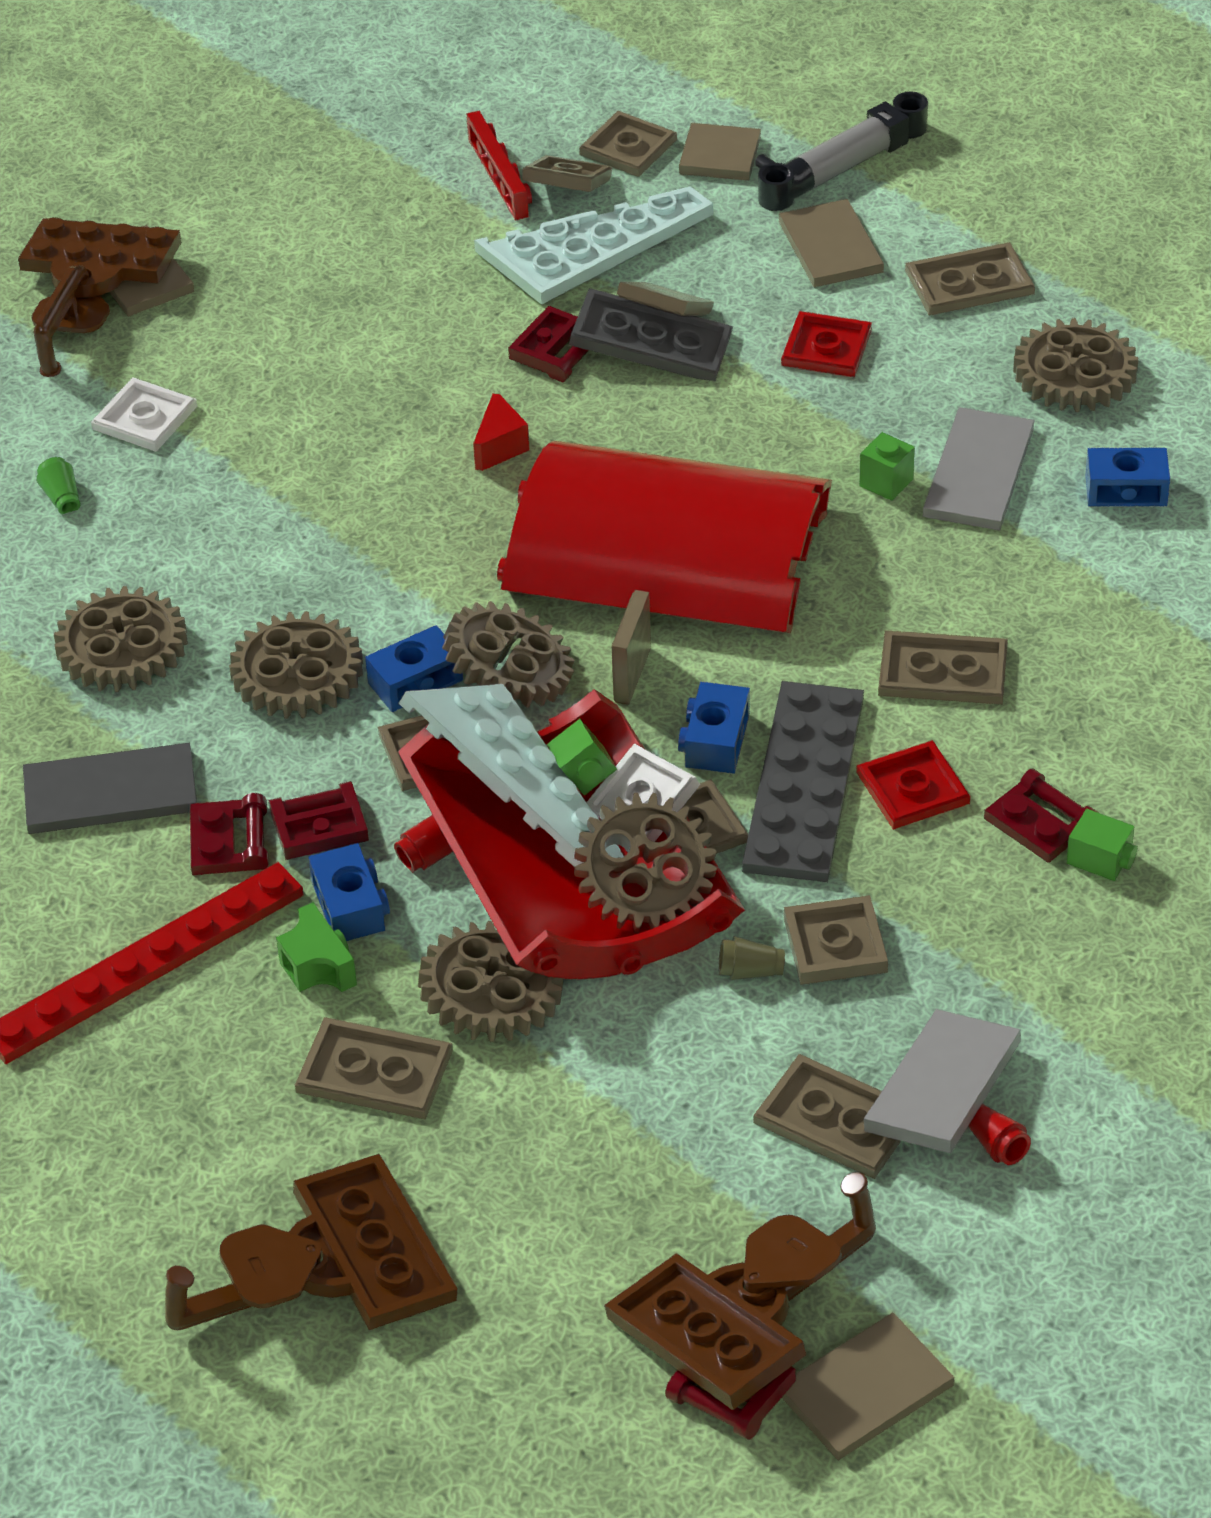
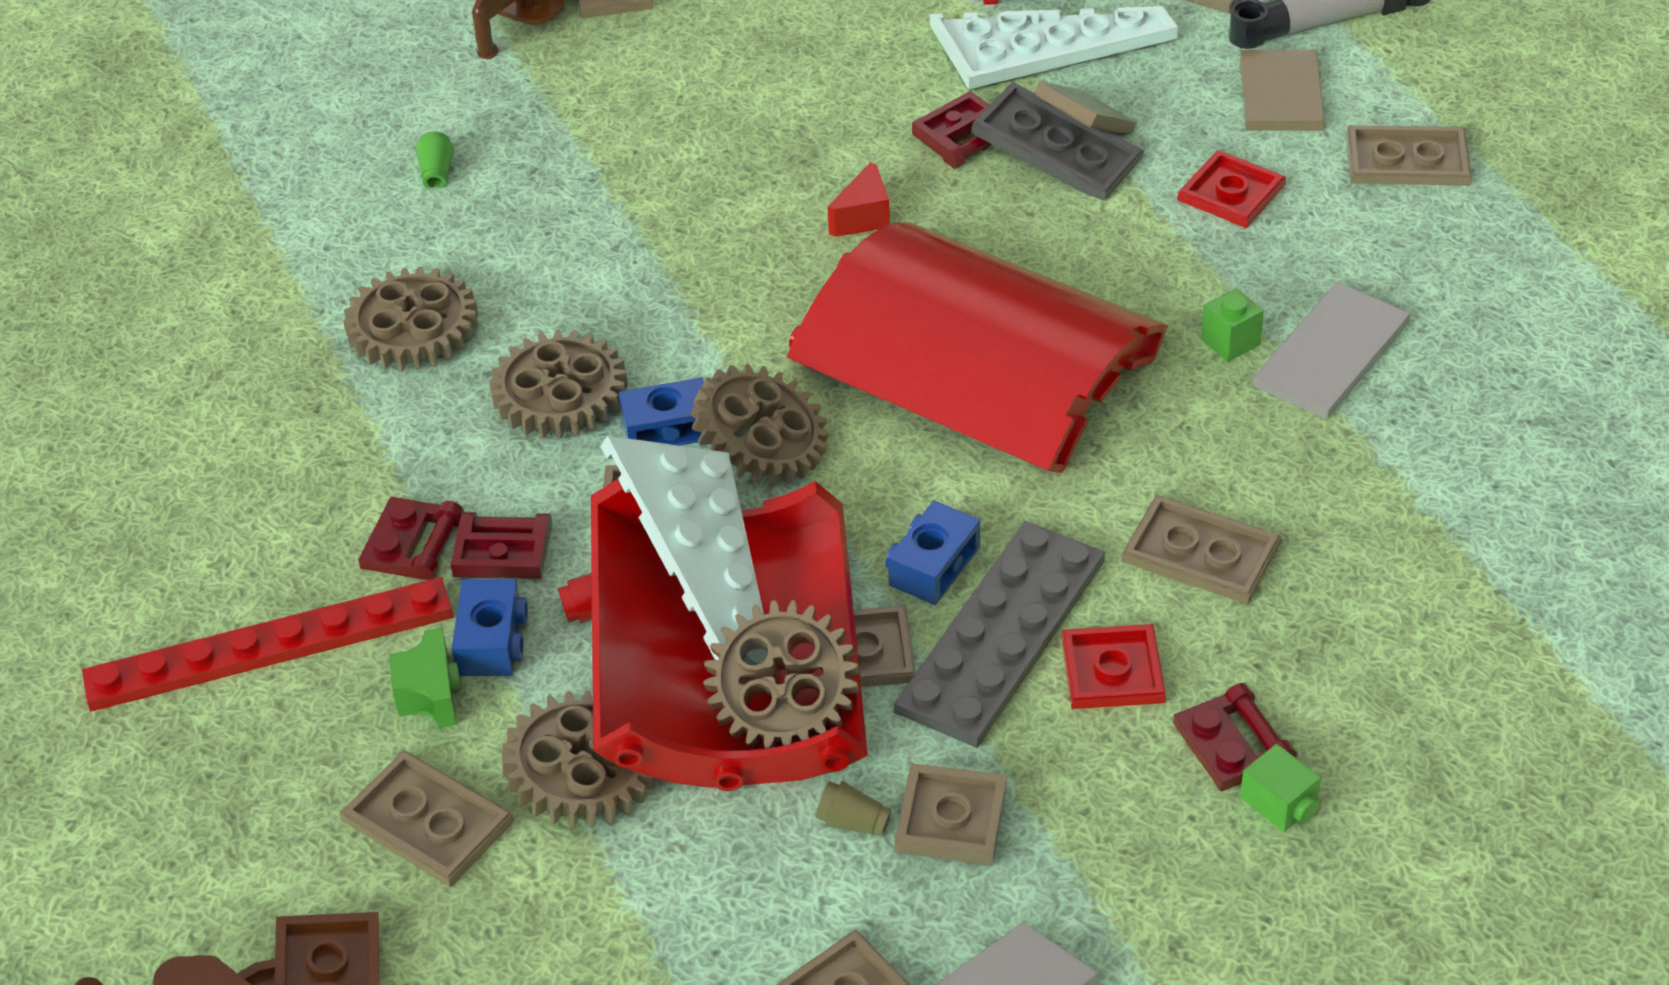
camera: 20 degrees right, 0 degrees up
dark grey tile [23,742,197,834] -> none
white tile [91,377,197,452] -> none
bright green brick [547,719,617,795] -> none
white tile [586,744,700,842] -> none
dark tan tile [611,590,651,705] -> none
dark tan gear [1013,318,1138,412] -> none
blue brick [1085,448,1170,506] -> none

